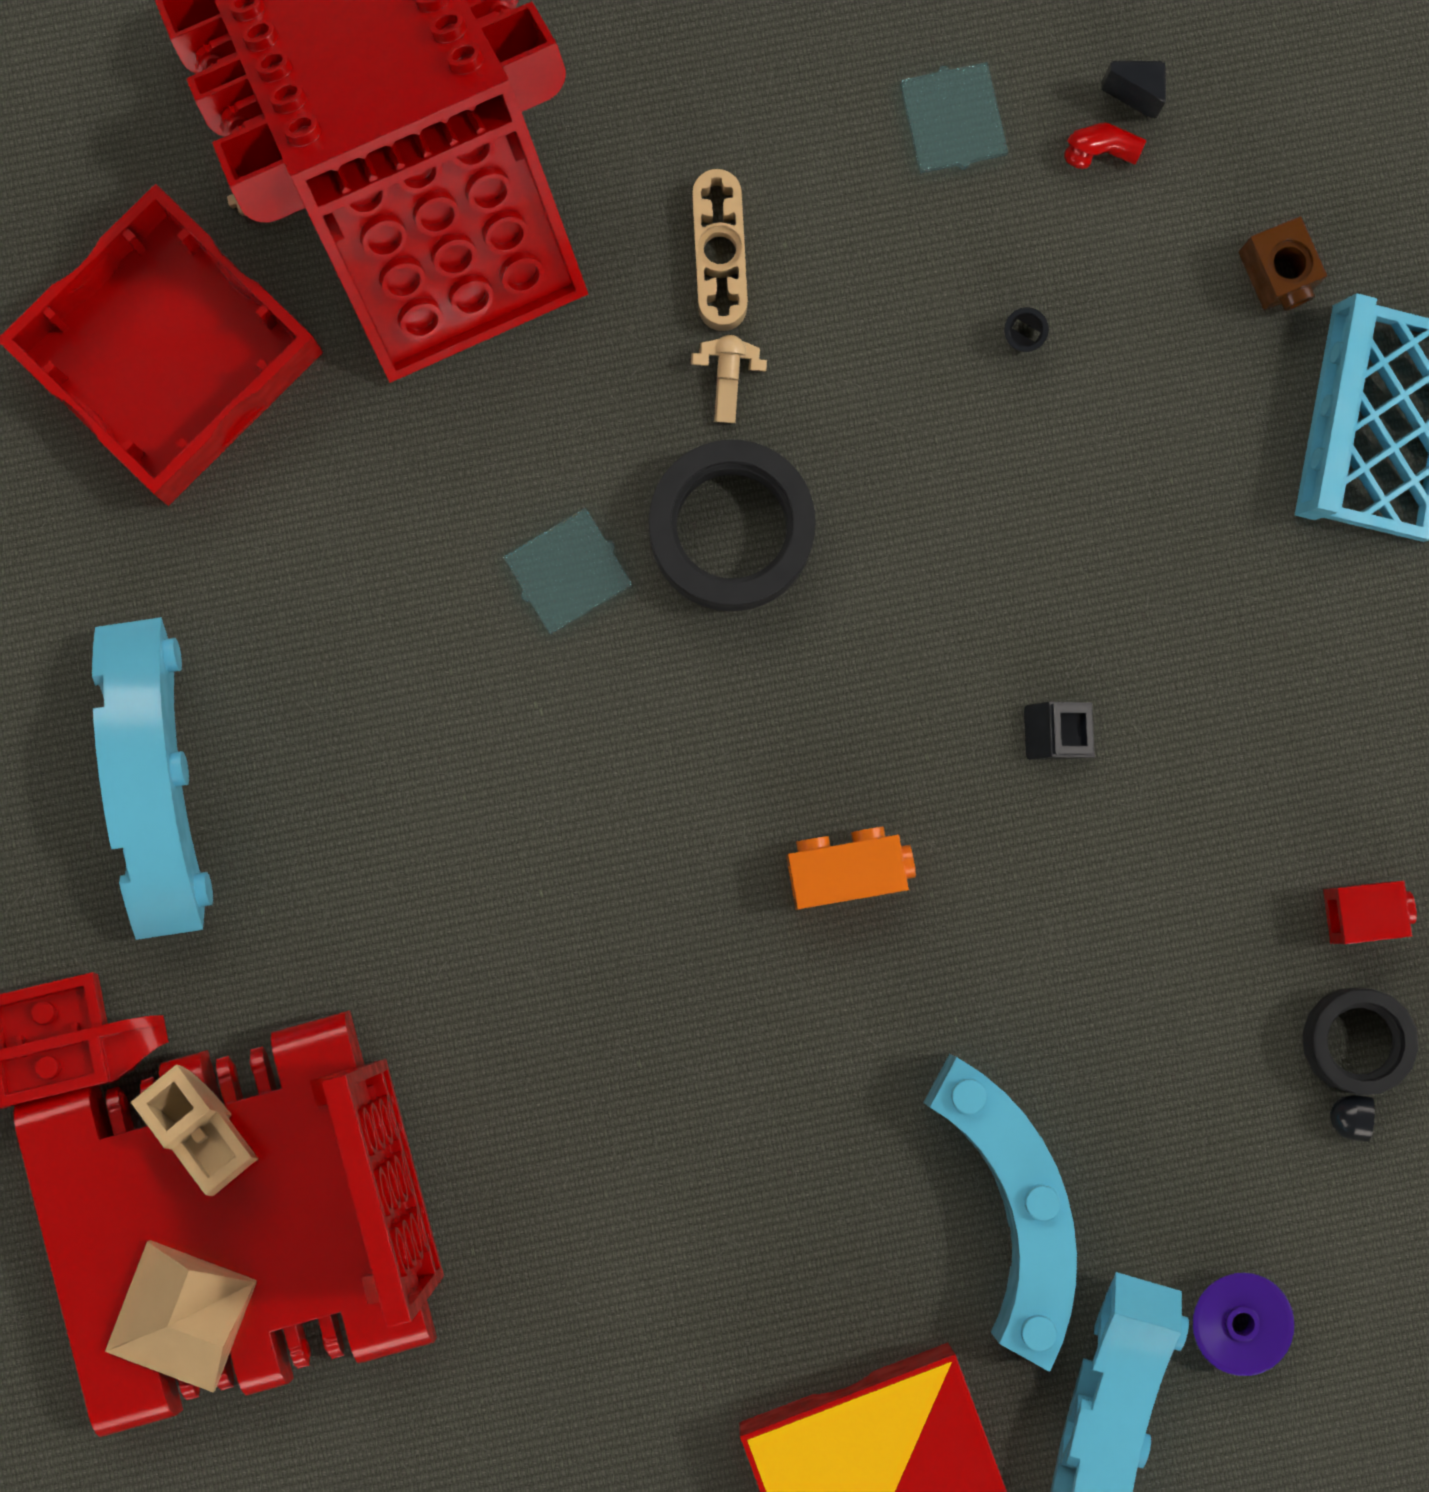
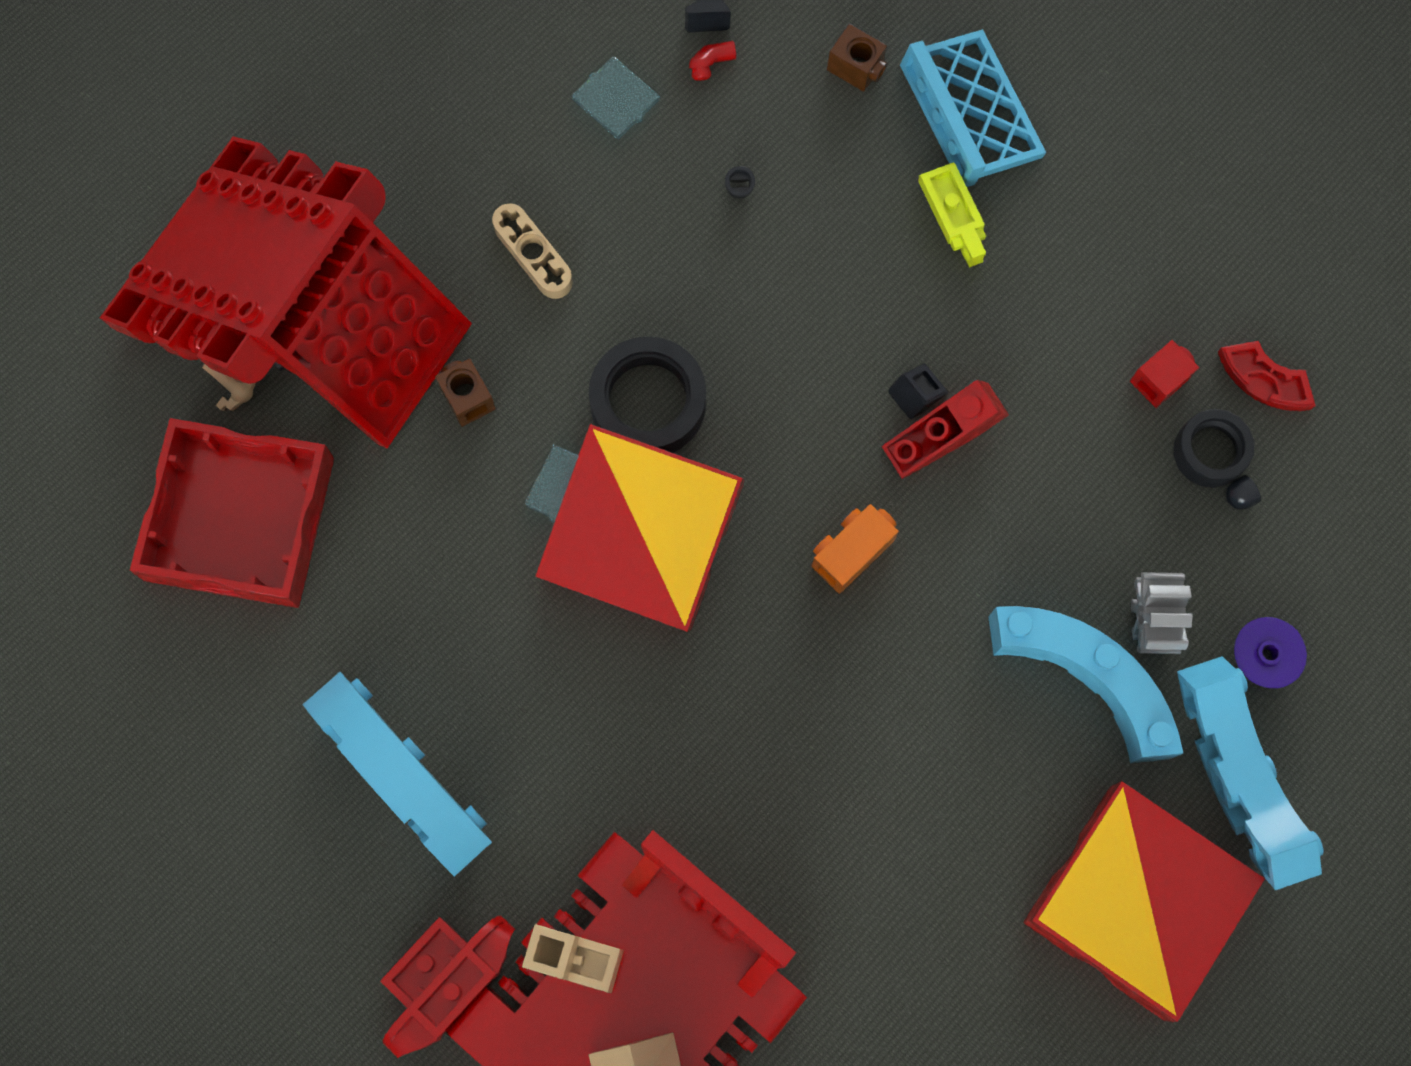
camera: 30 degrees left, 10 degrees down
tan piece [691,335,767,424] -> none
none -> reddish brown brick [435,358,496,427]
none -> tile [535,424,745,632]
none -> red slope [881,380,1009,479]
none -> neon yellow hinge [918,162,986,268]
none -> light grey gear [1131,572,1193,654]

